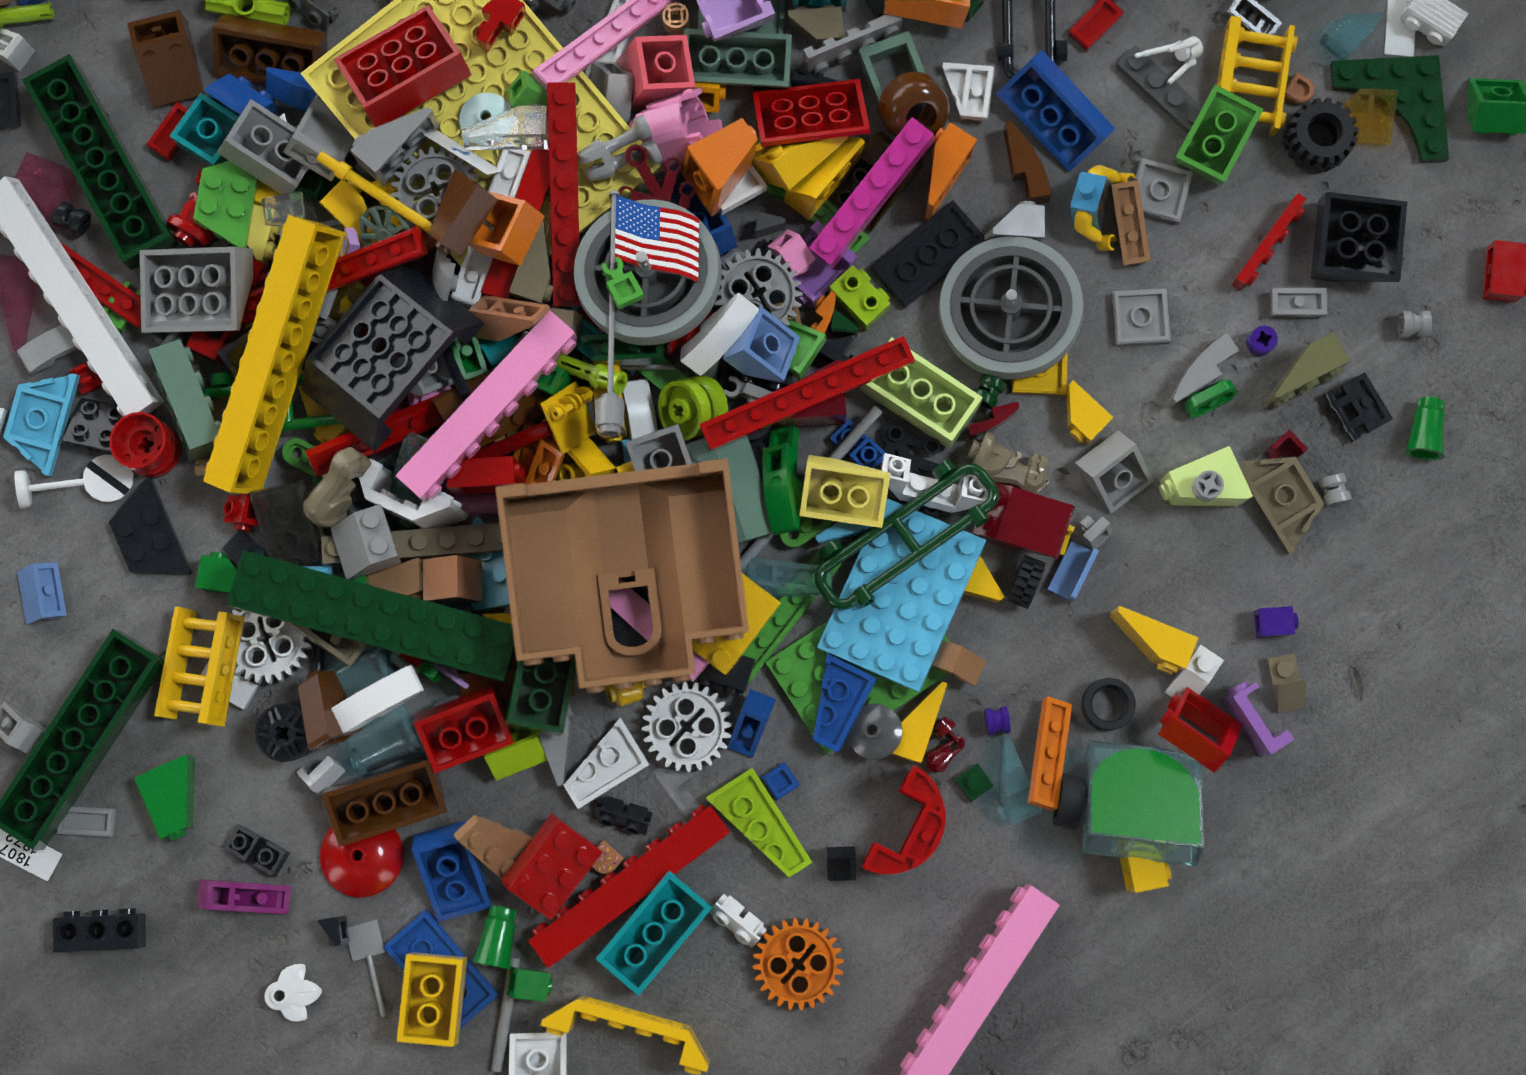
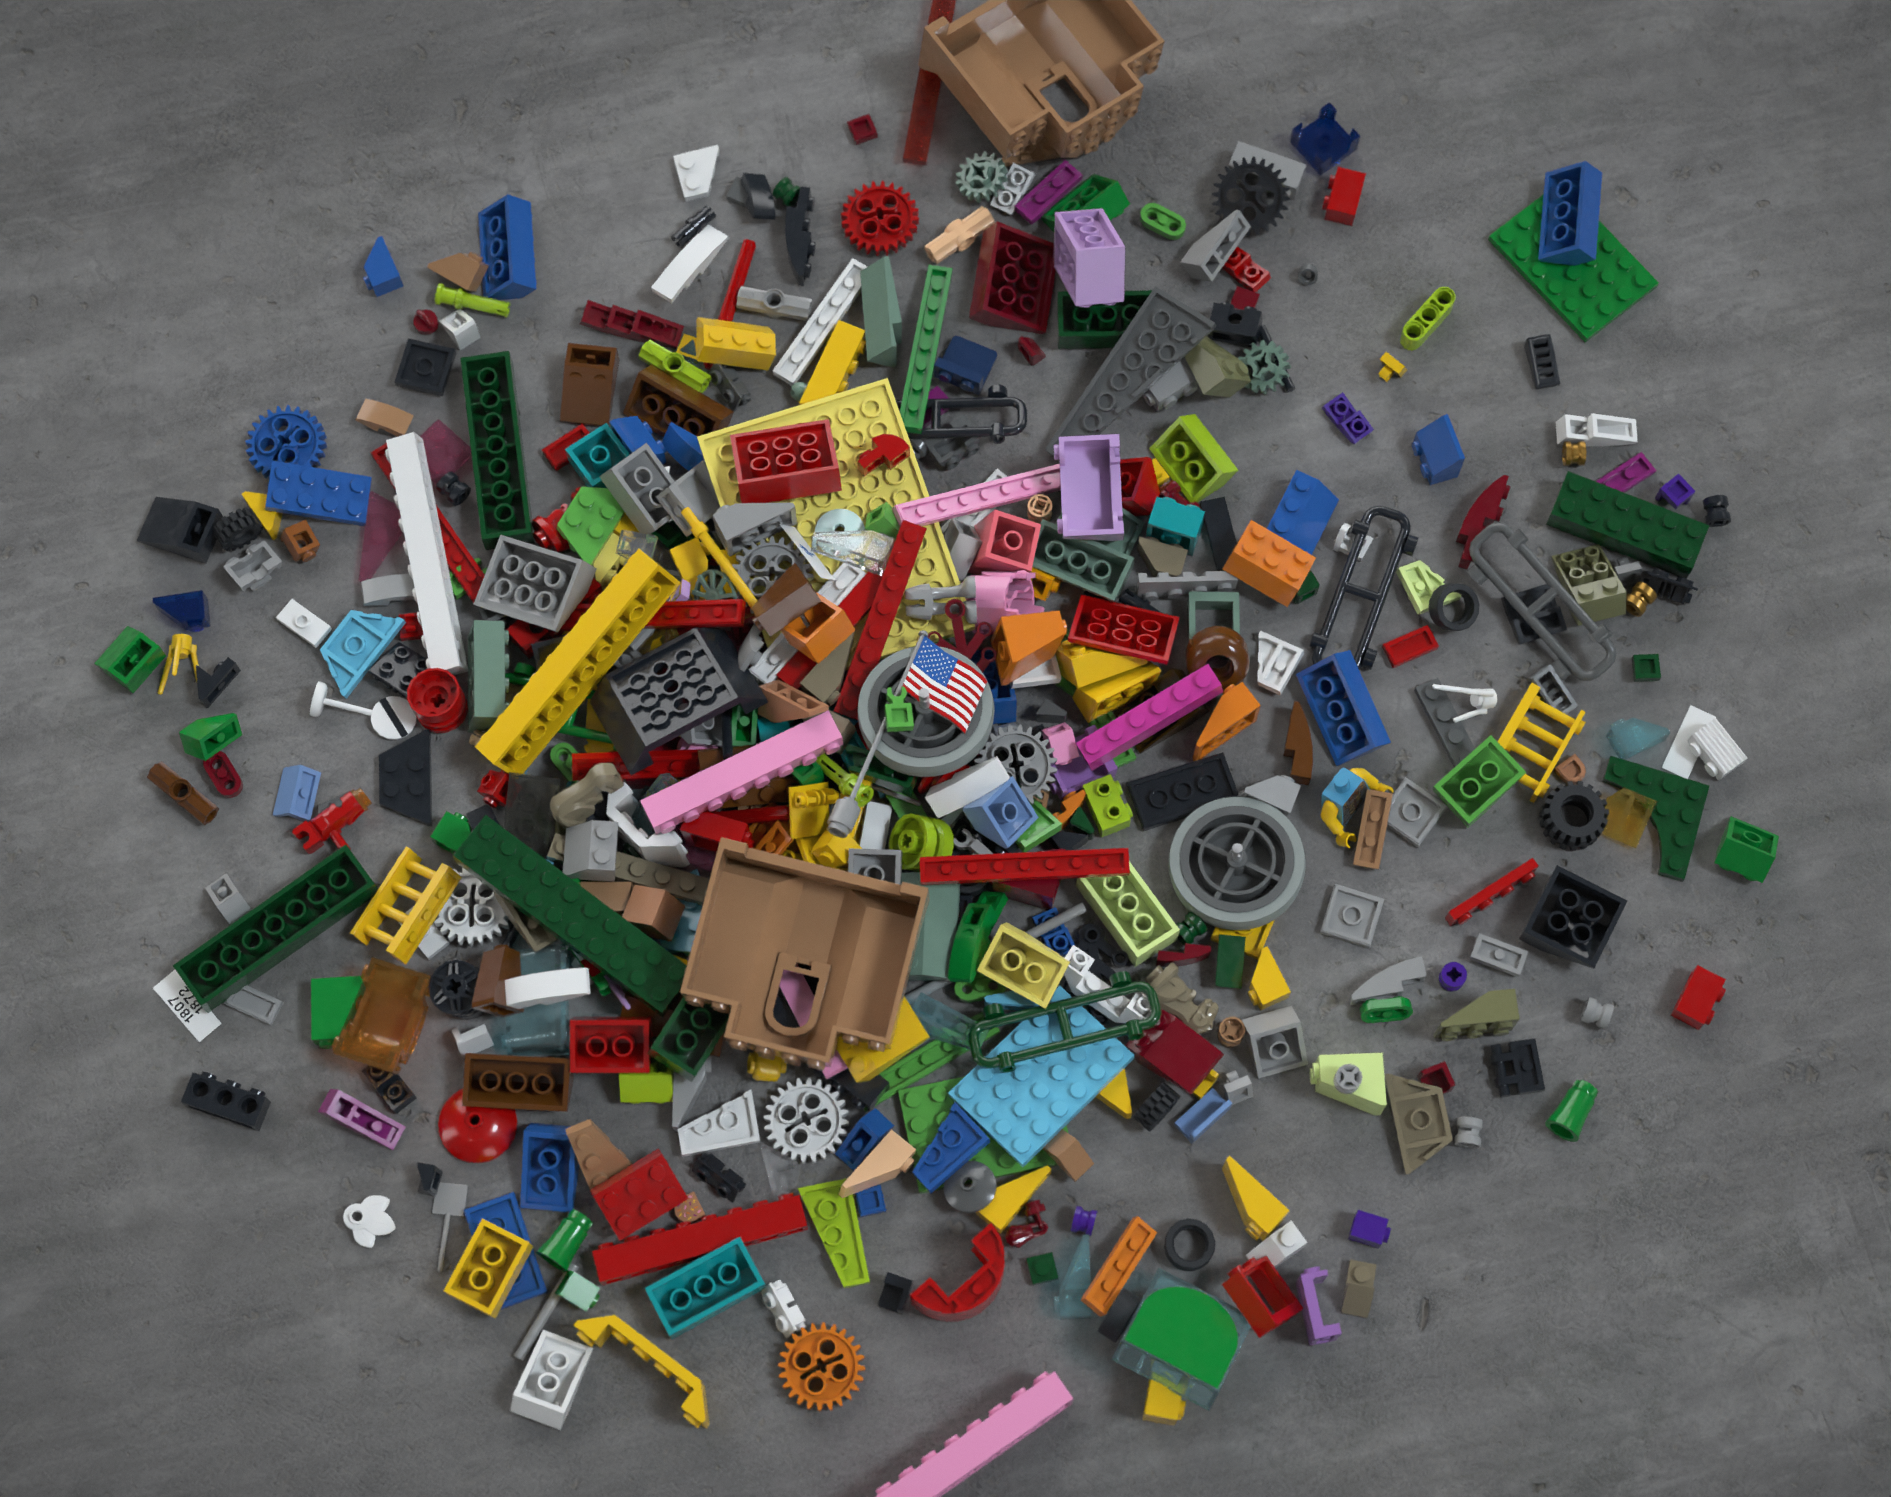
camera: 20 degrees right, 10 degrees down
none -> red piece [292,788,372,854]
none -> clear orange cylinder [332,957,431,1074]
none -> yellow slope [811,830,862,868]
none -> light nougat slope [838,1130,916,1198]
none -> dark green slope [1215,934,1246,989]
none -> medium nougat wheel [1217,1017,1245,1048]

